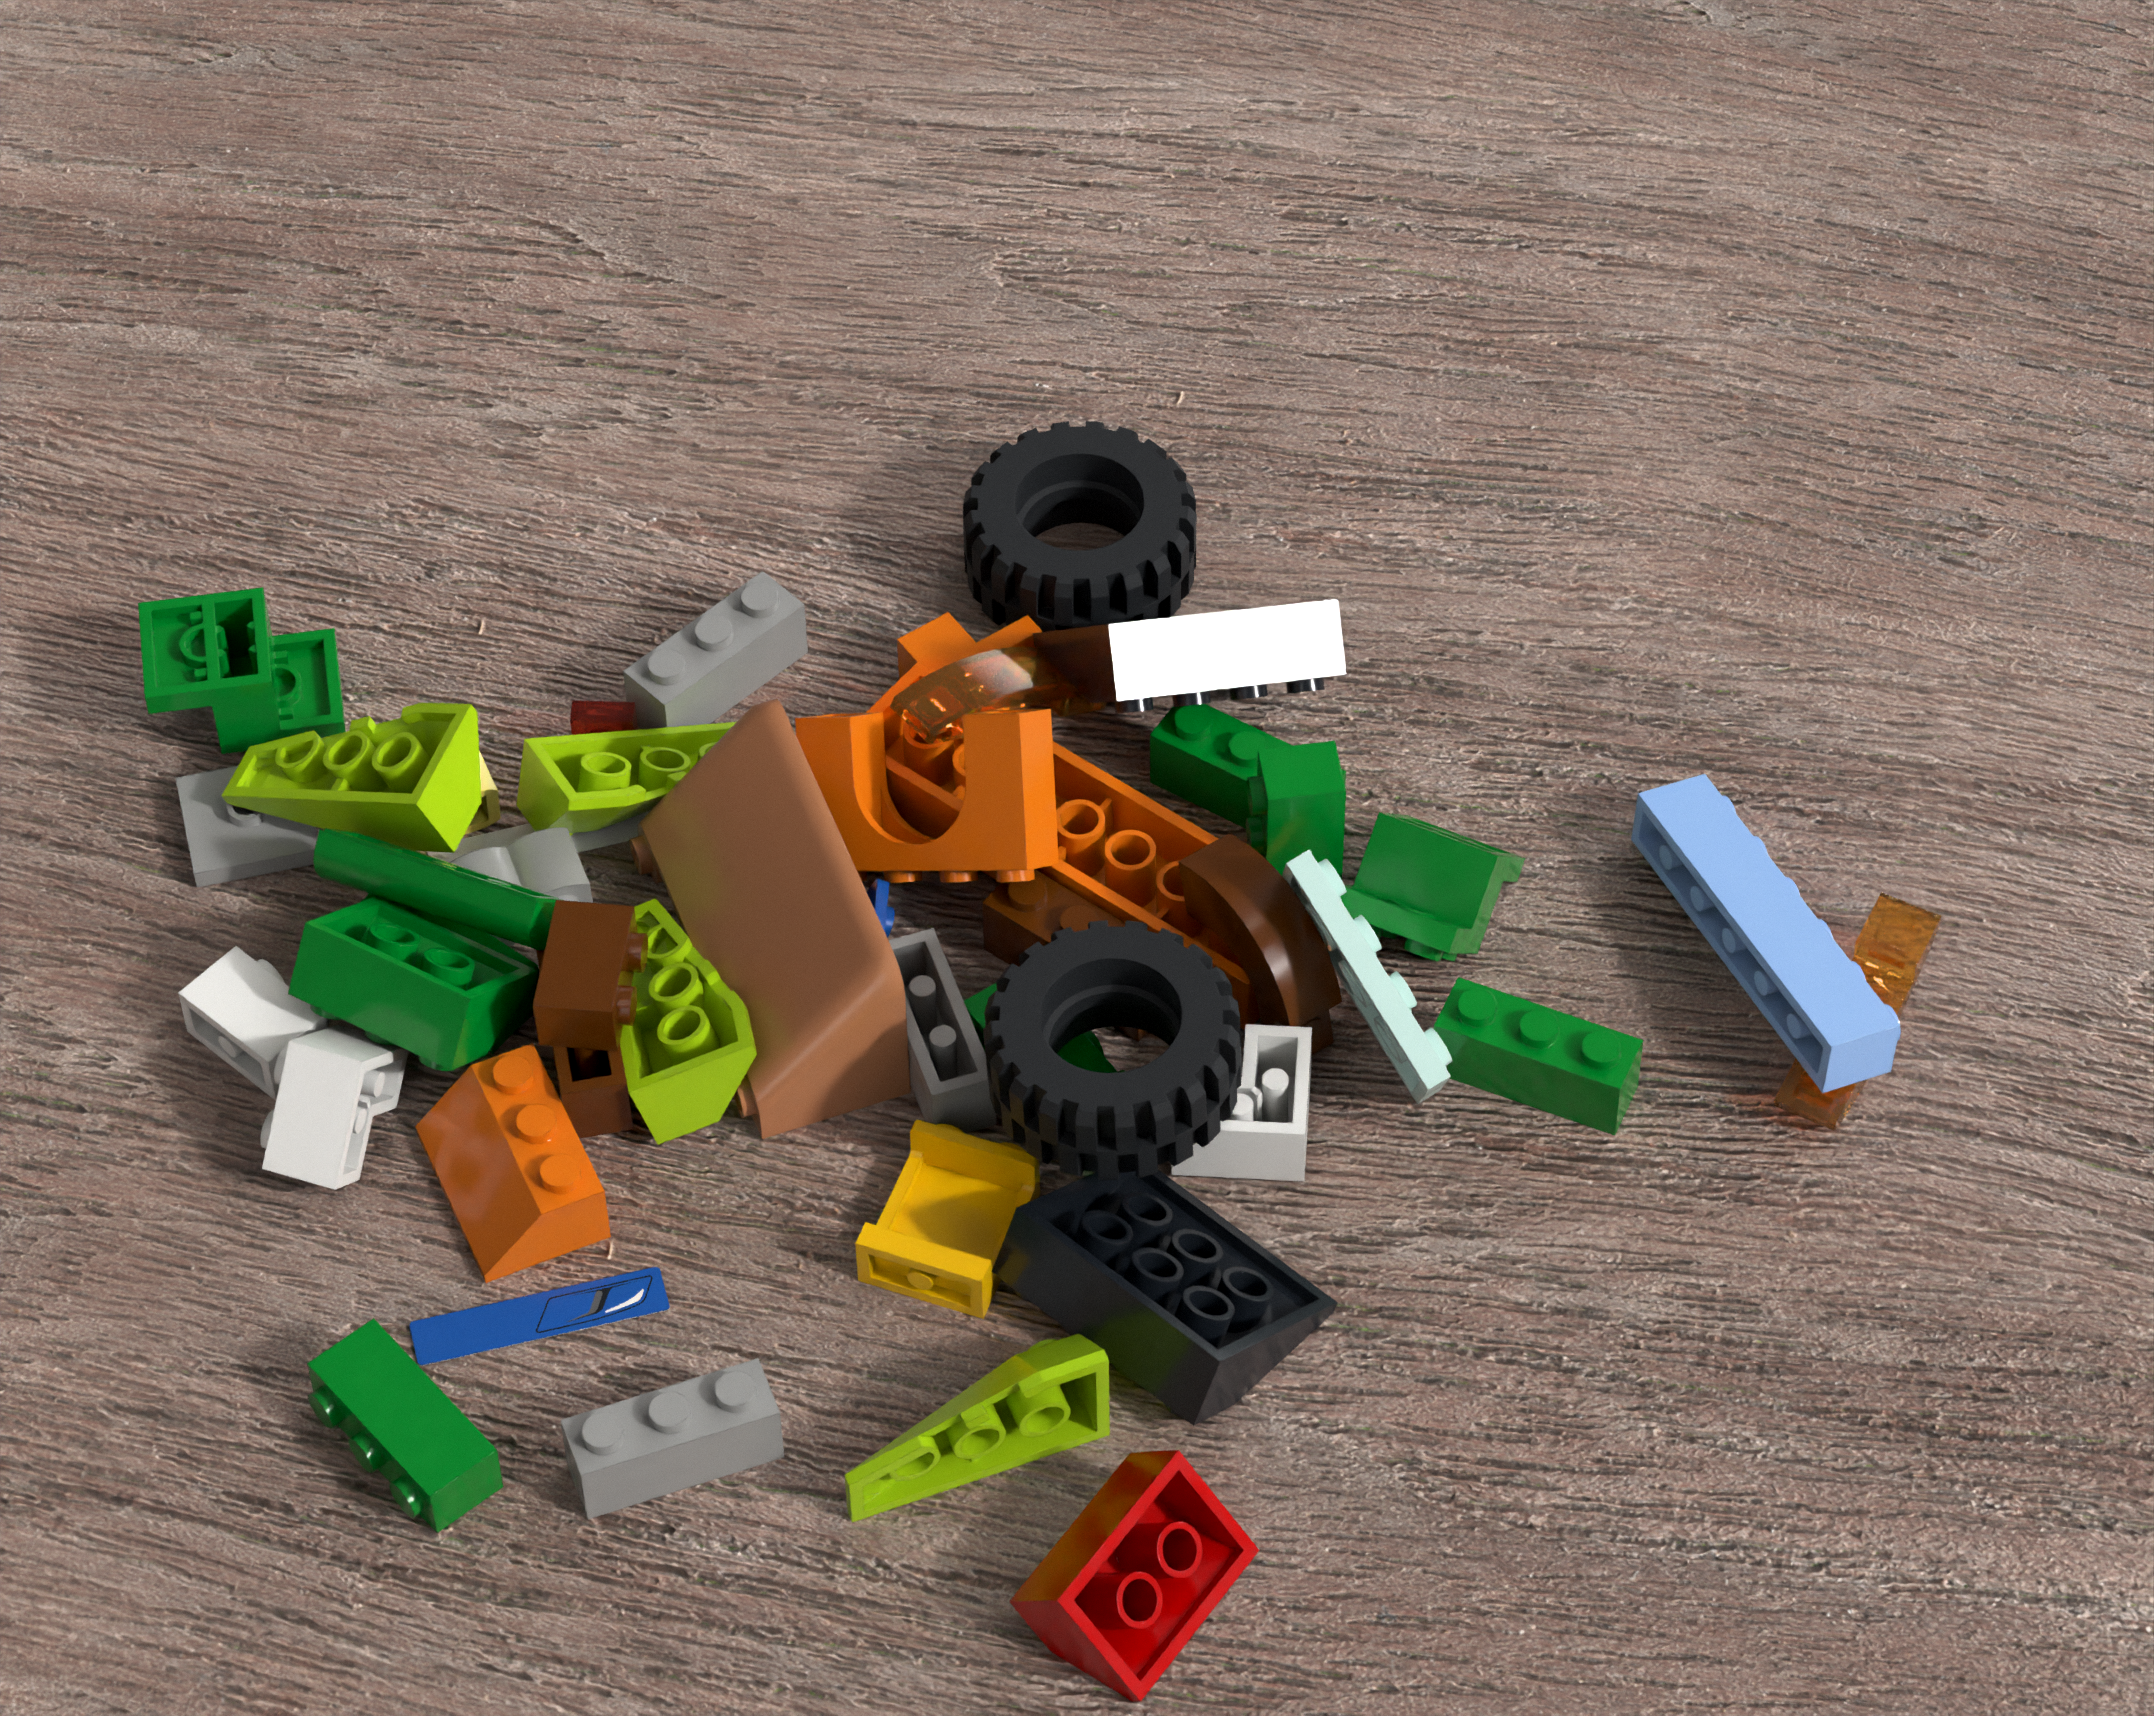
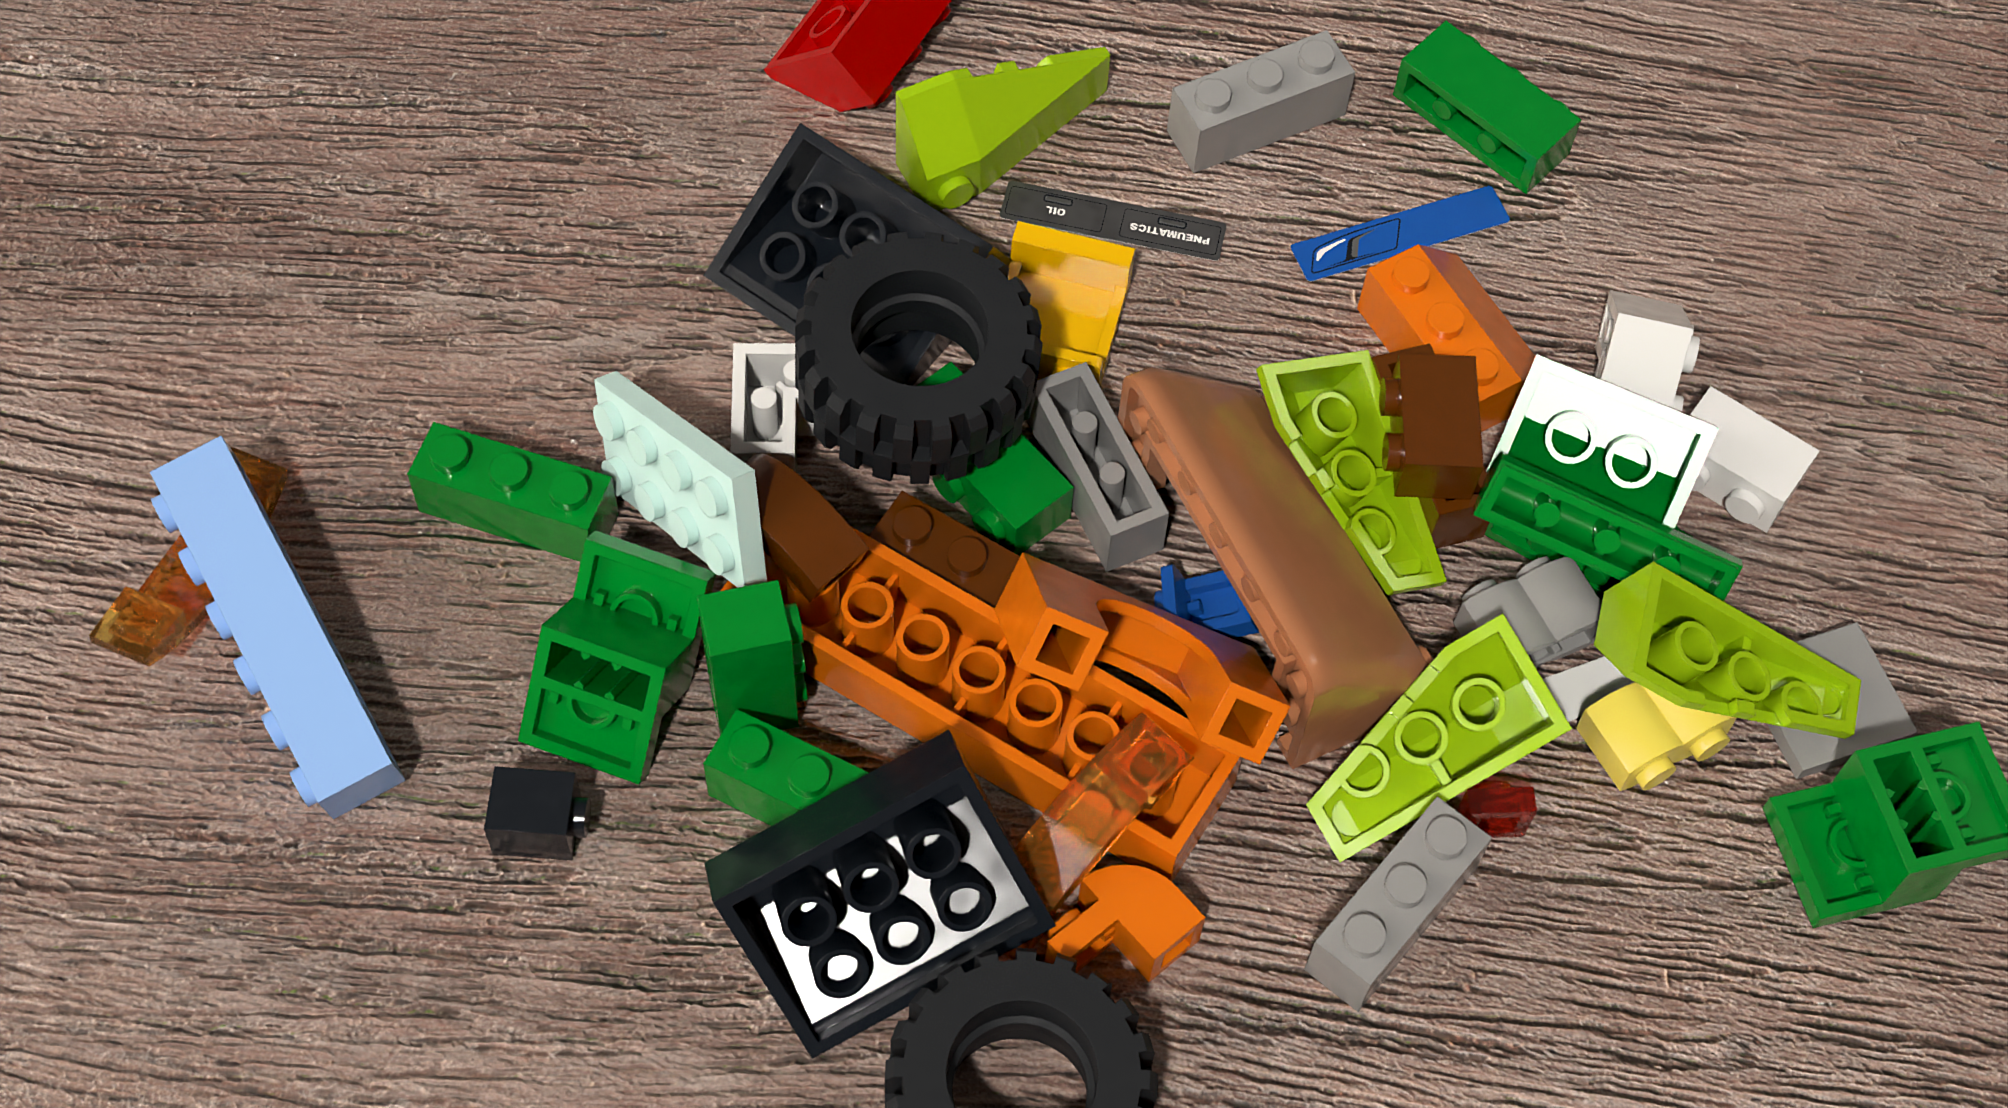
camera: 170 degrees right, 10 degrees up
none -> black brick [484,766,591,861]
none -> flat silver sticker [1000,181,1226,261]

